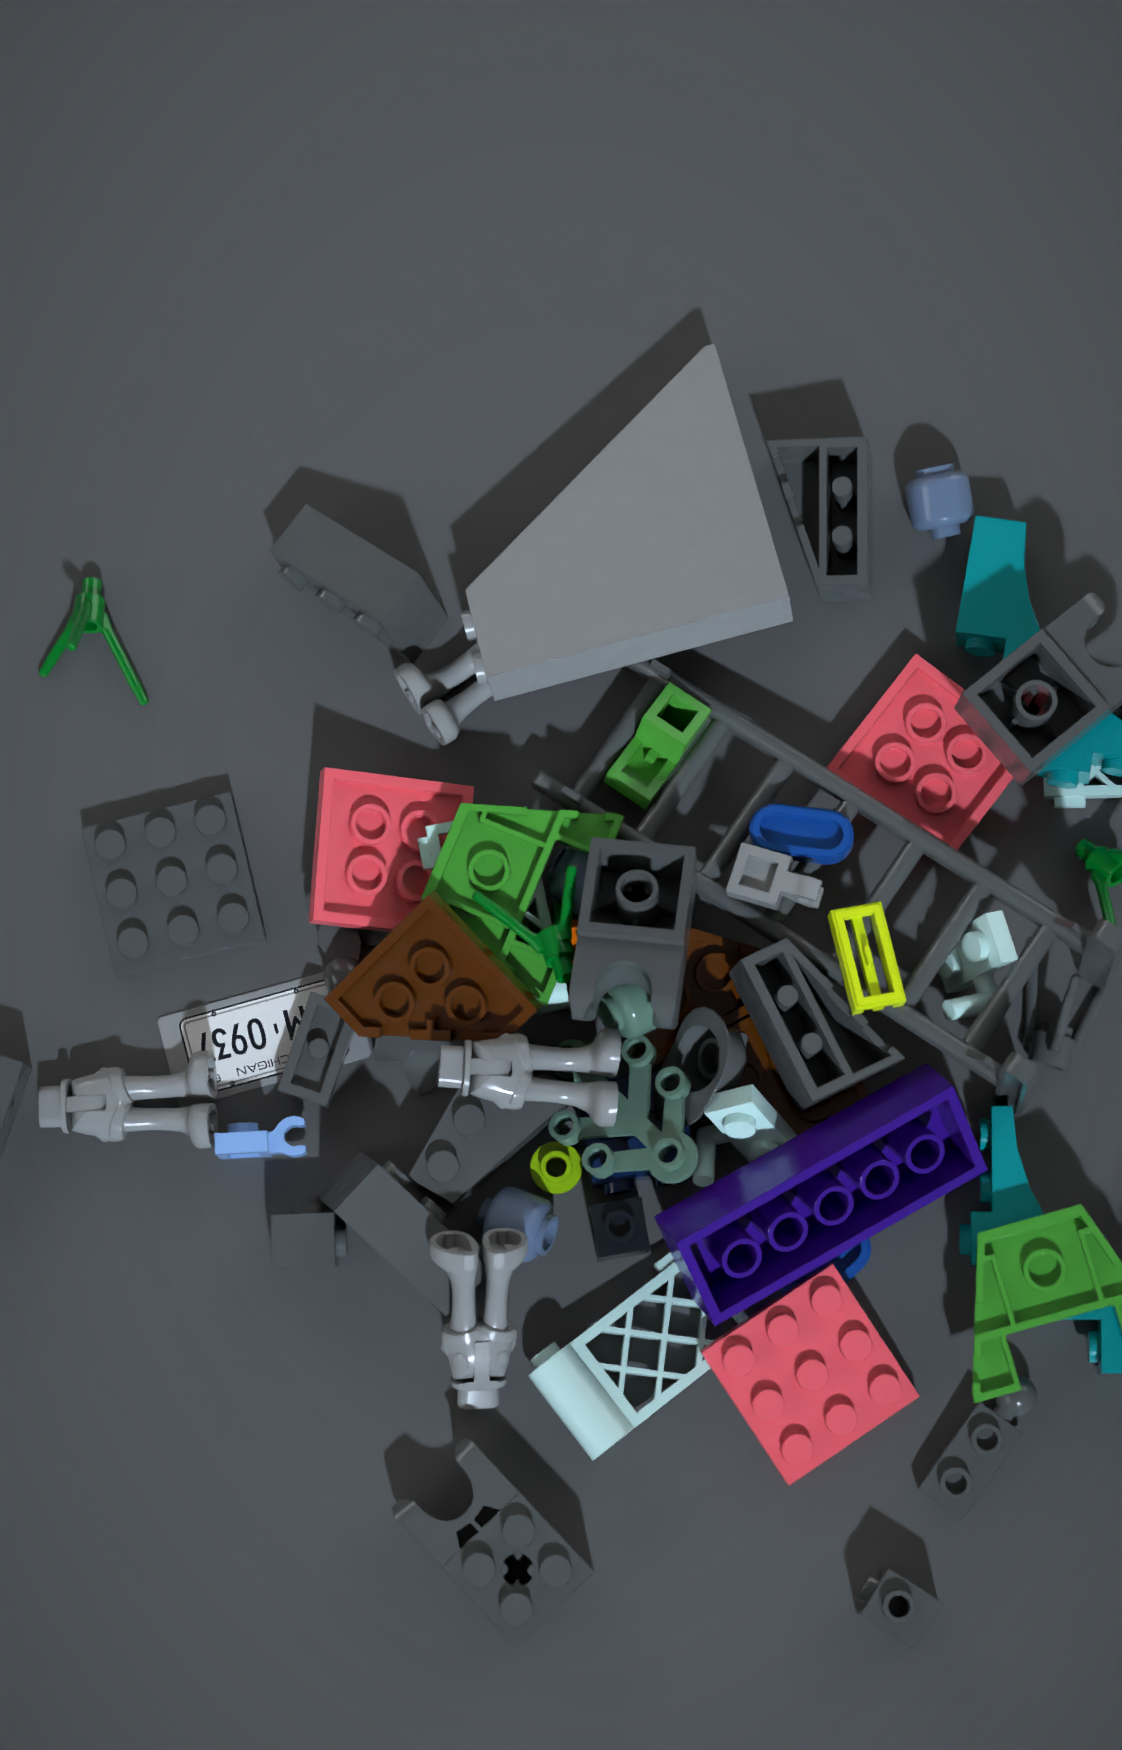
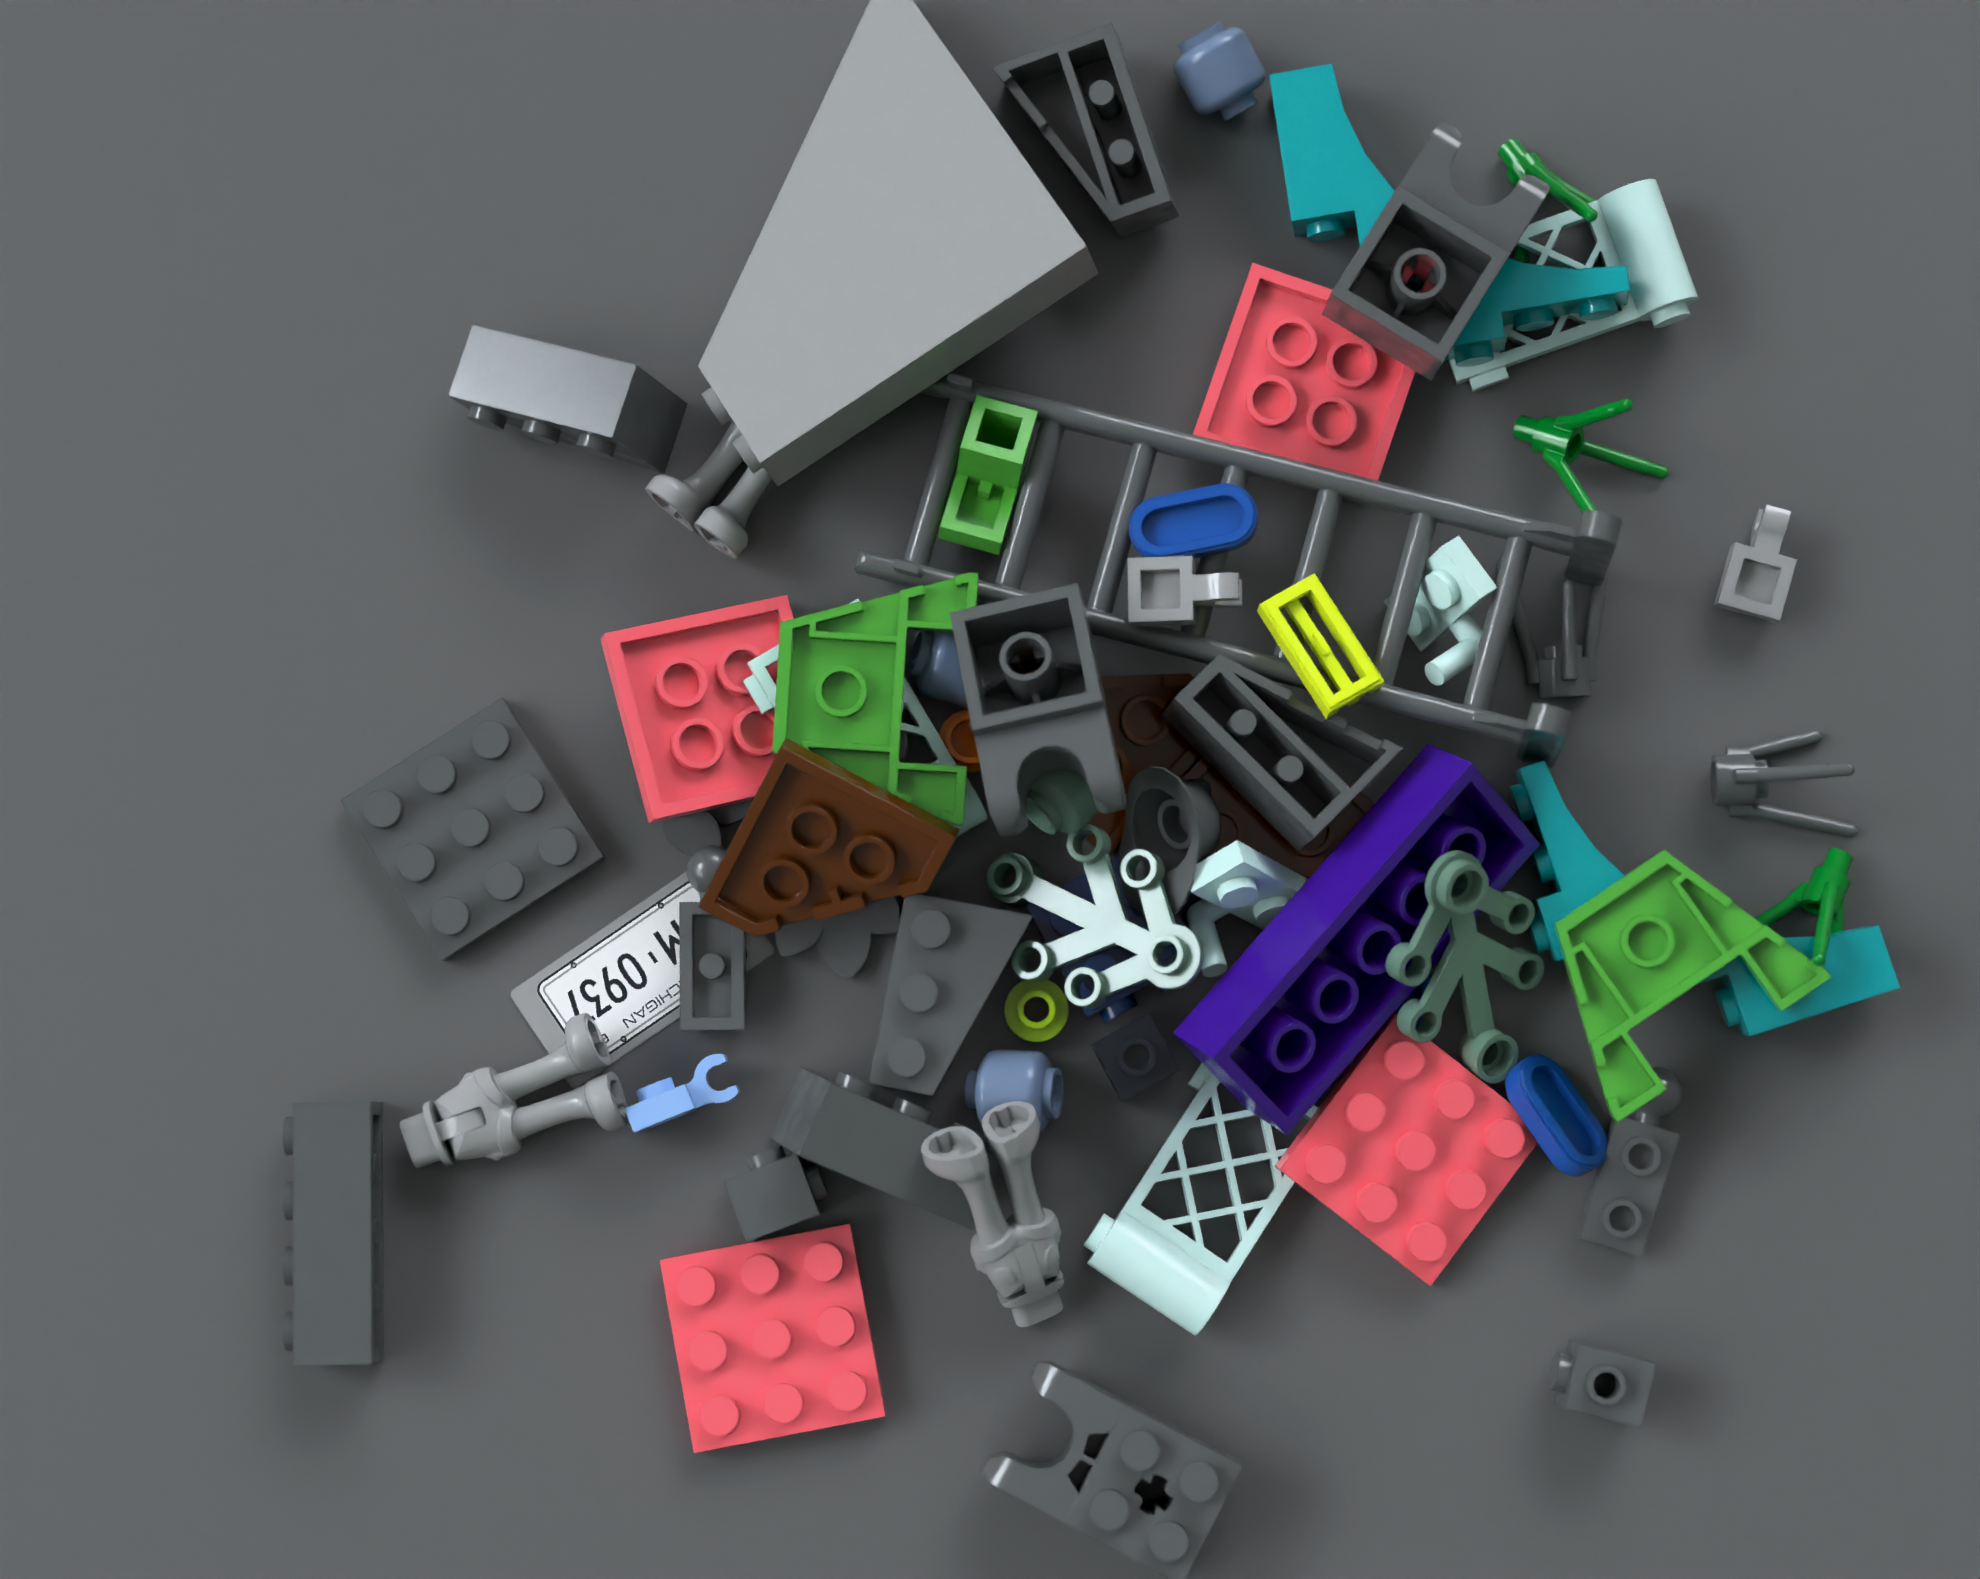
camera: 15 degrees left, 5 degrees up
green plant [38,577,149,706] -> none
light grey piece [437,1028,621,1127] -> none
green plant [472,865,577,983] -> none
none -> coral plate [660,1223,886,1453]
none -> sand green plant [1386,850,1544,1083]
none -> blue tile [1505,1054,1608,1177]

